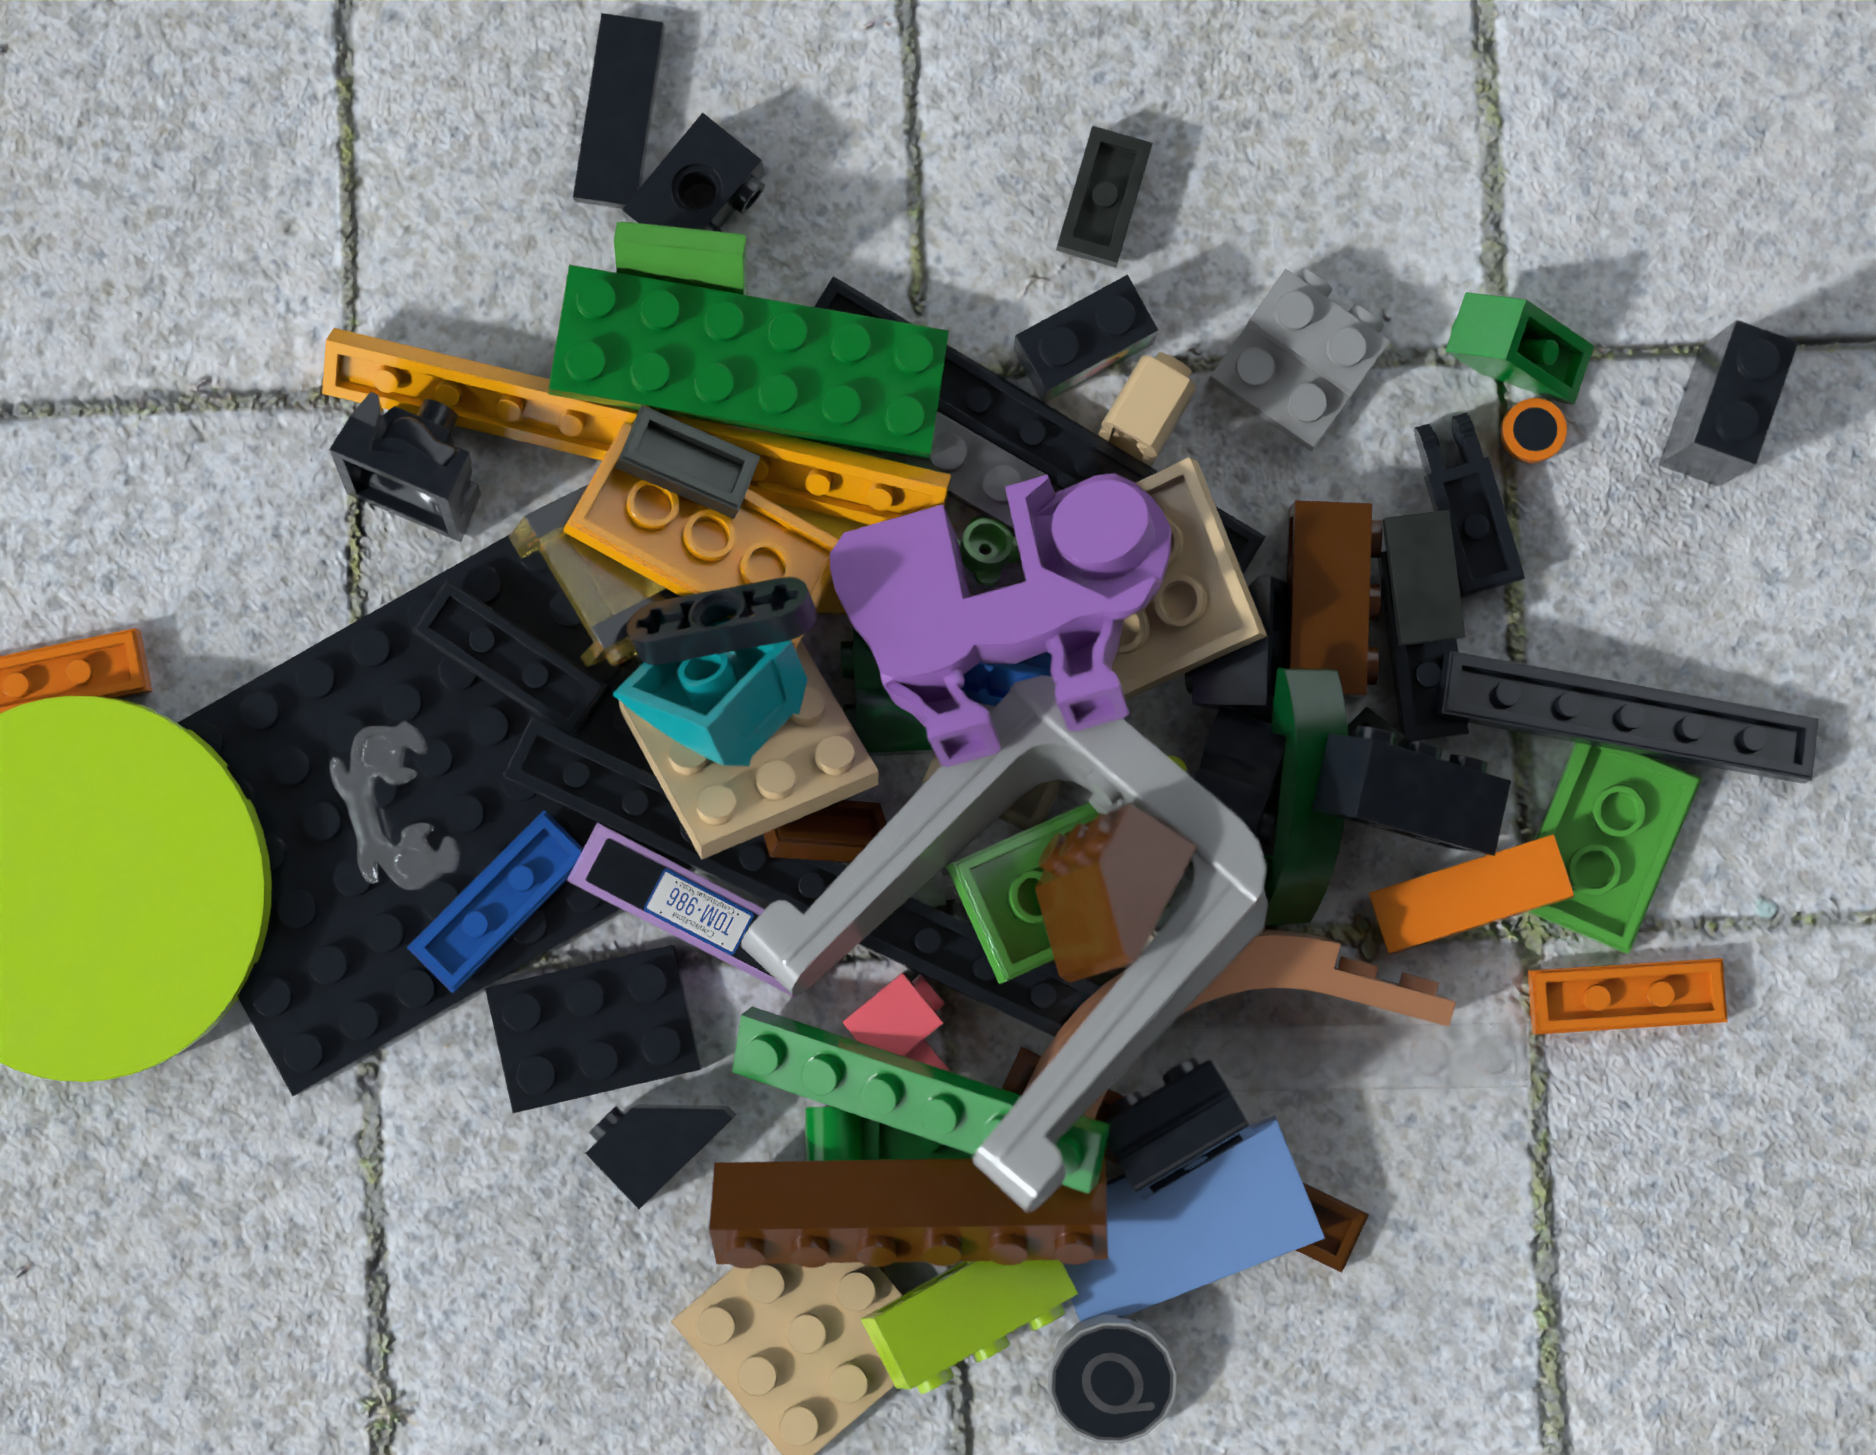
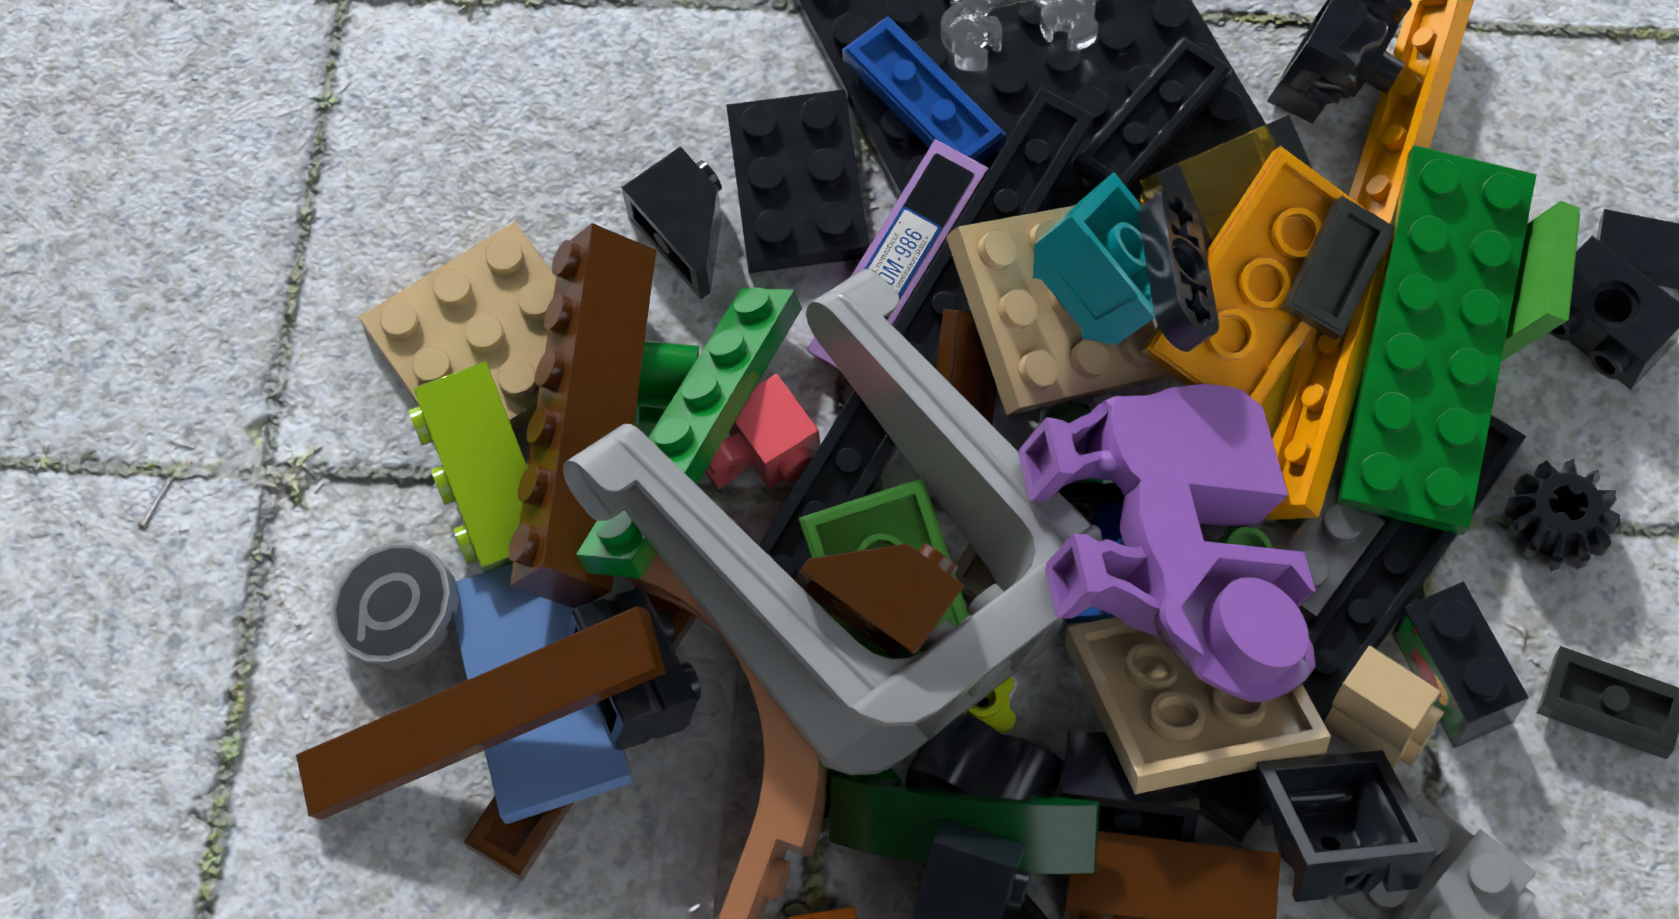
camera: 100 degrees right, 20 degrees down
none -> reddish brown tile [296,606,666,820]
none -> black brick [1251,750,1437,902]
none -> black gear [1504,458,1620,572]

